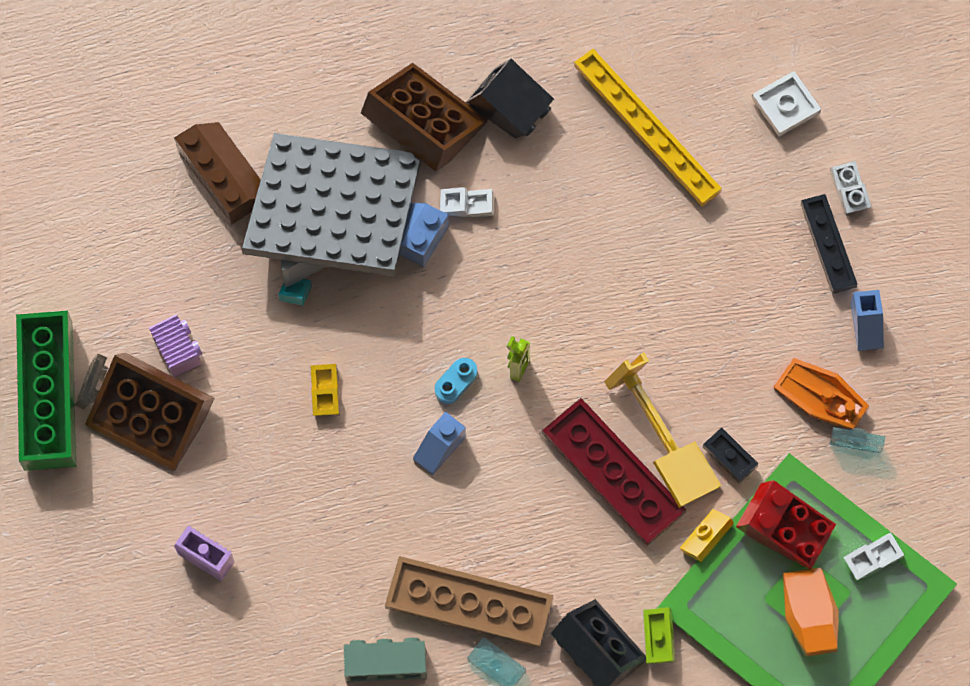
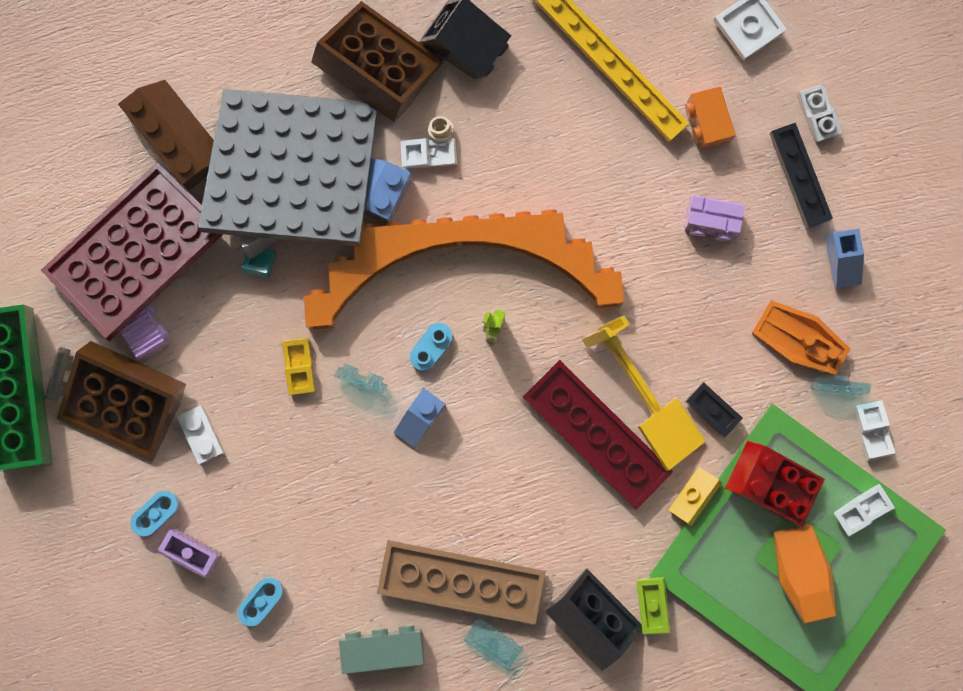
camera: 10 degrees left, 15 degrees up
none -> plate [41,162,223,342]
none -> medium azure plate [131,491,180,536]
none -> white plate [177,405,224,465]
none -> medium azure plate [238,577,283,626]
none -> orange arch [304,209,624,330]
none -> clear light blue plate [334,364,387,395]
none -> tan plate [428,116,454,142]
none -> lavender brick [684,195,745,242]
none -> orange brick [685,86,736,150]
none -> white slope [855,400,895,461]

